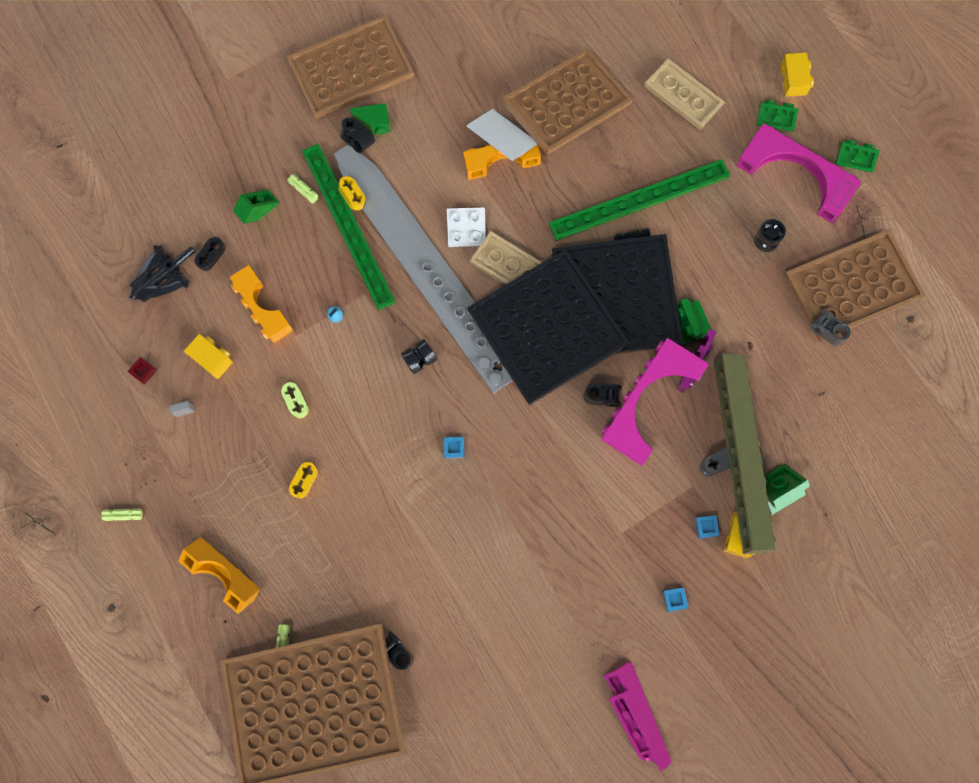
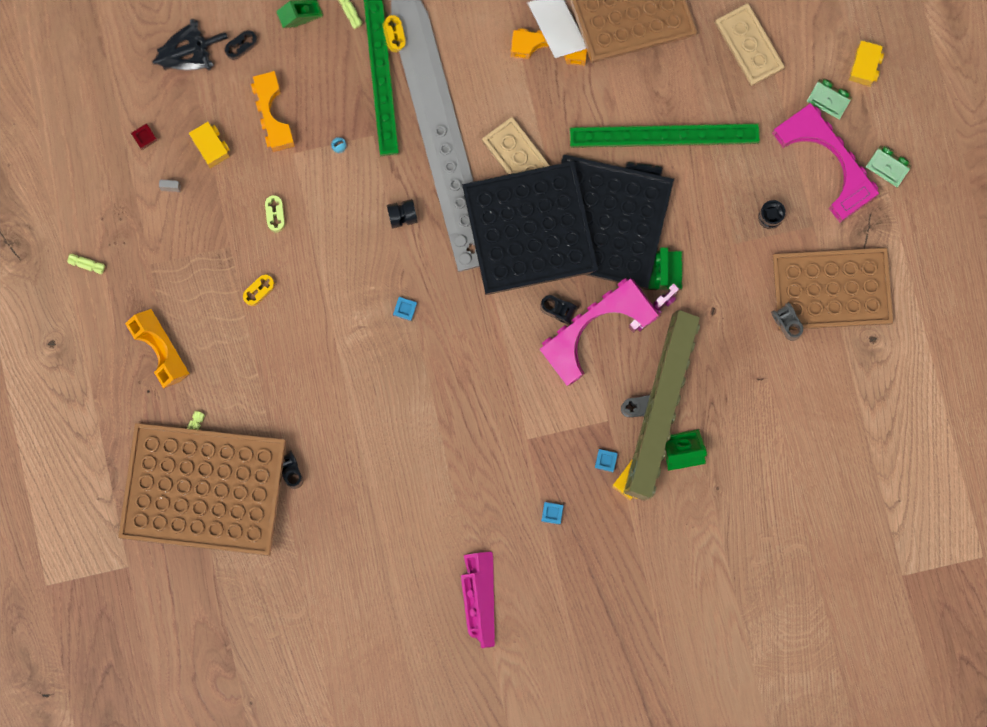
camera: 15 degrees right, 5 degrees up
white hinge [447,208,486,247] -> none

